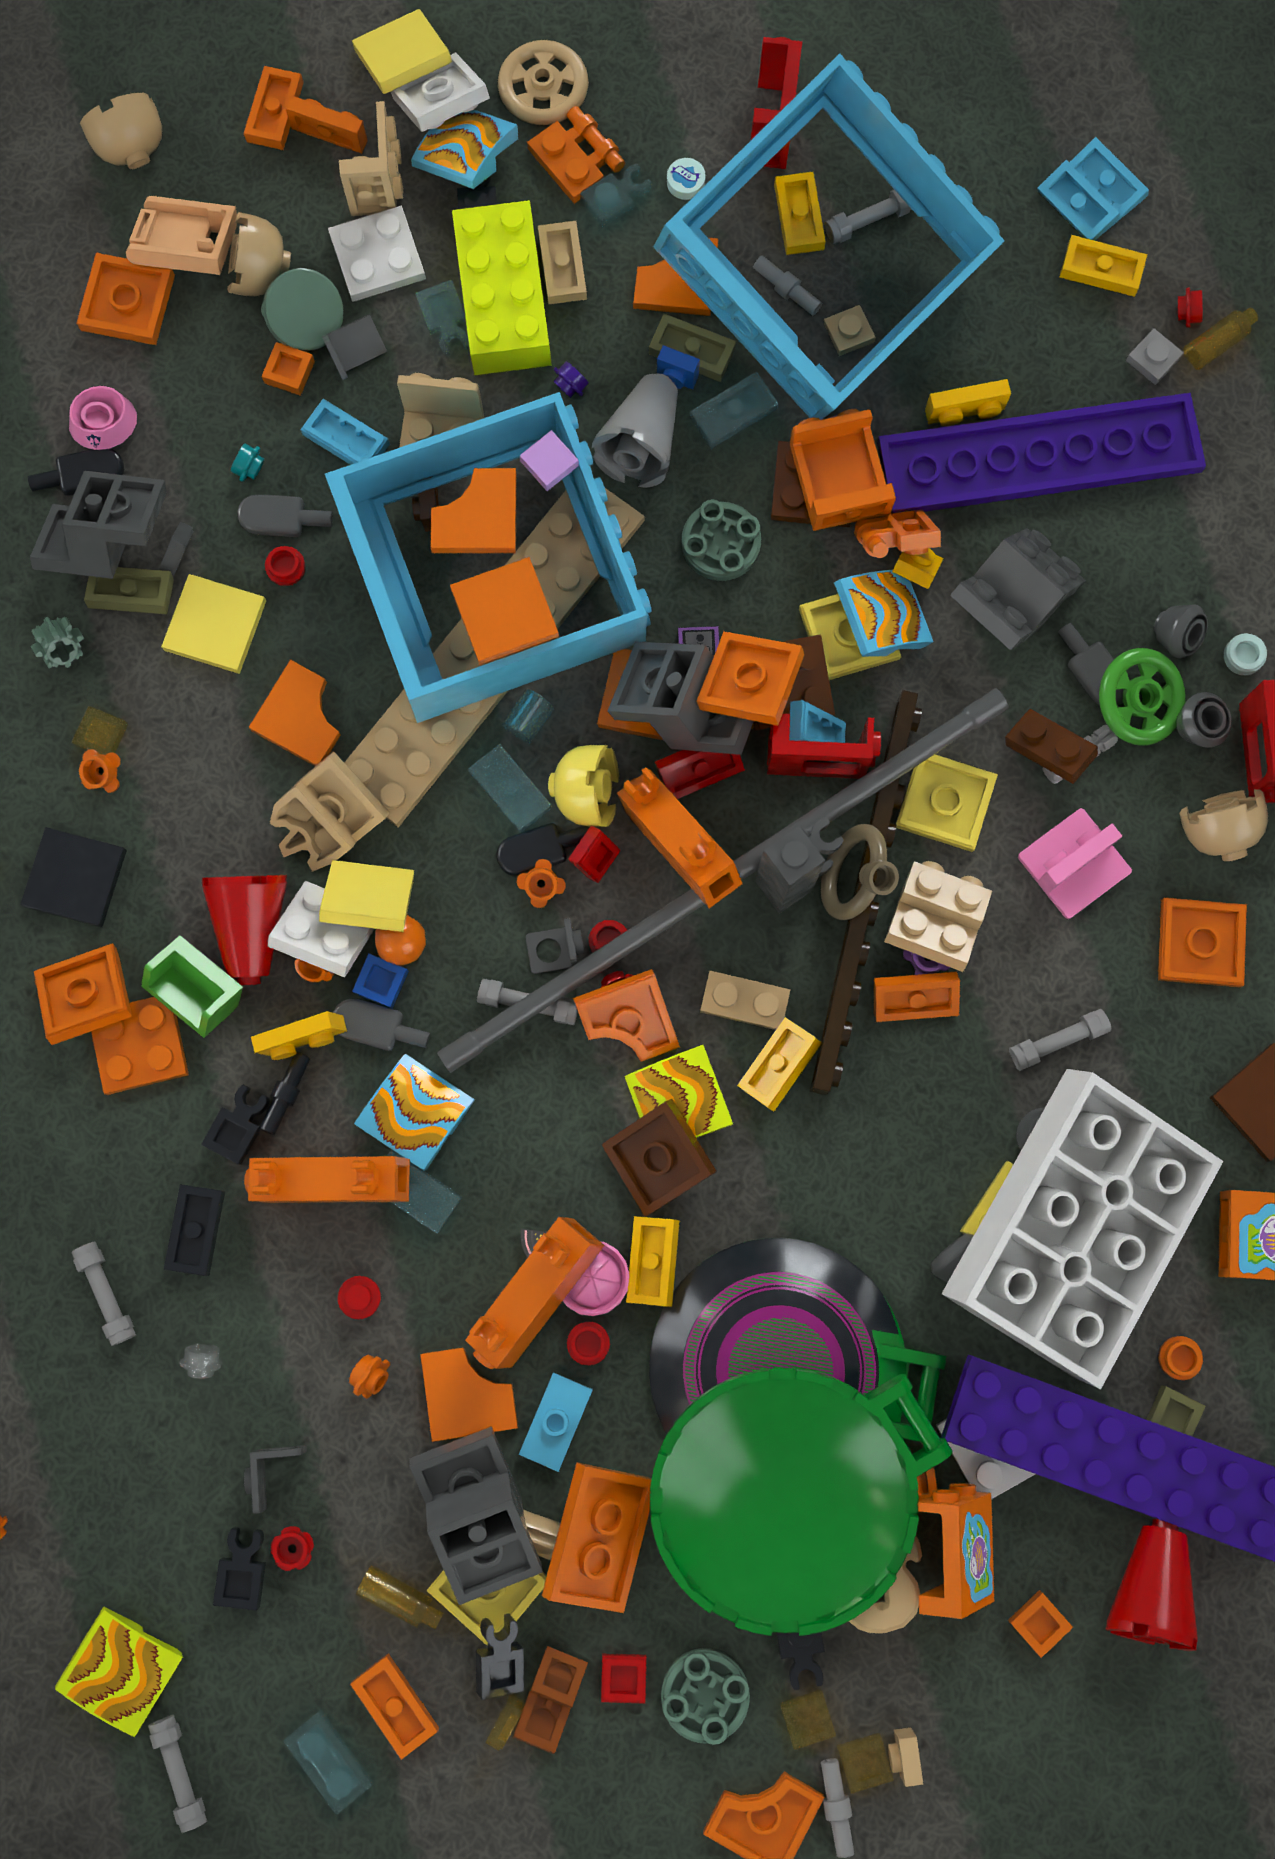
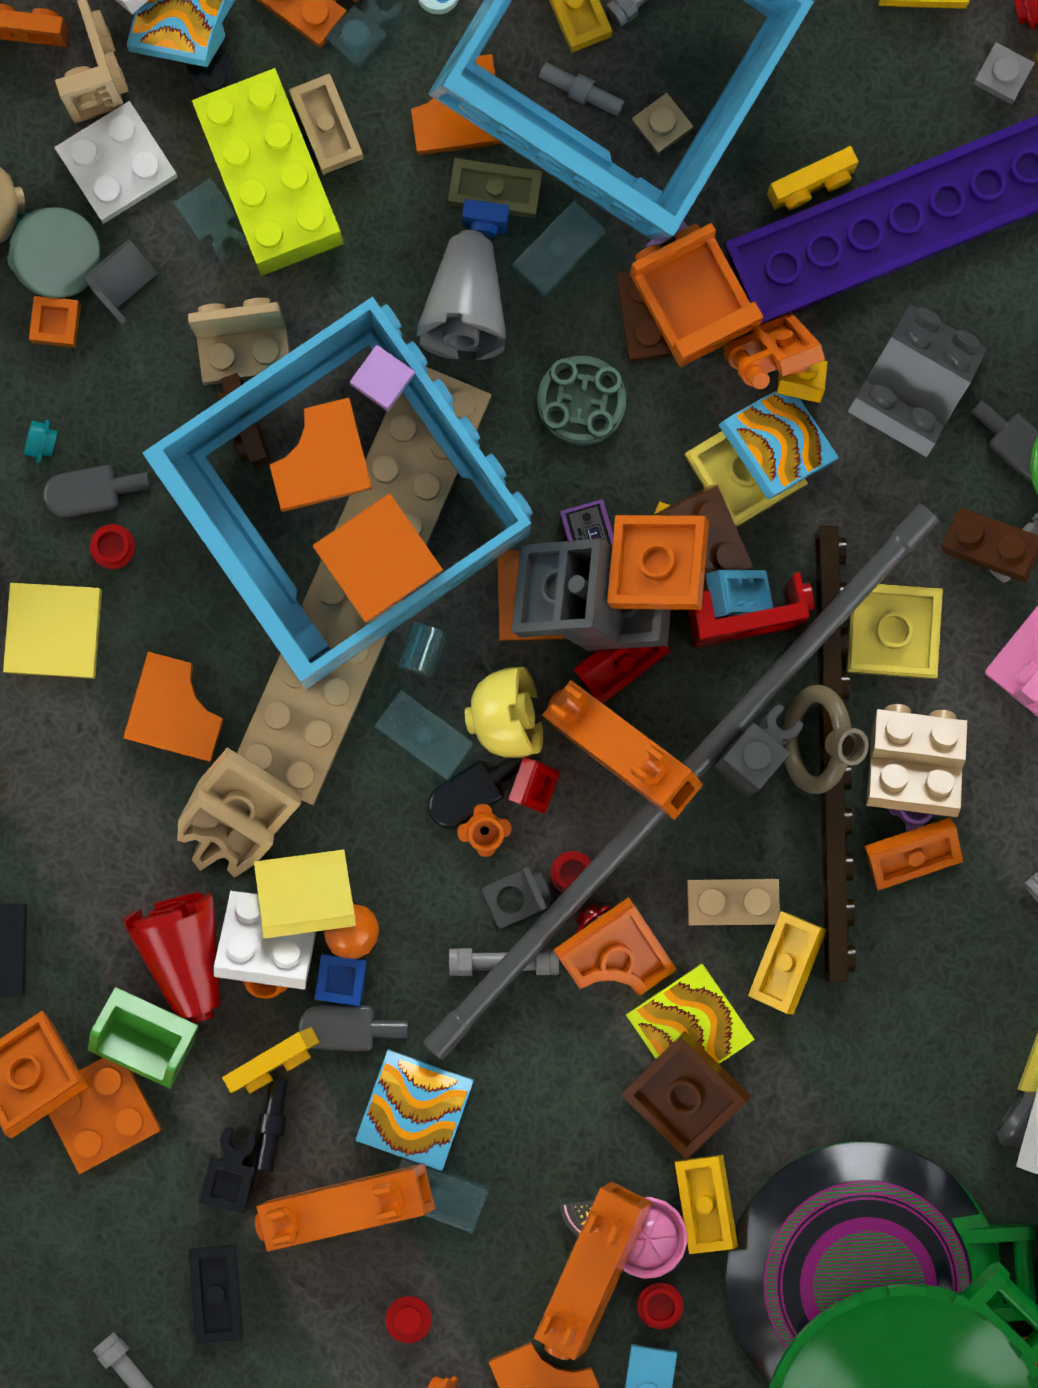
camera: 15 degrees left, 5 degrees up
medium azure plate [301,399,390,465] -> none
dark purple plate [553,361,589,398] -> none

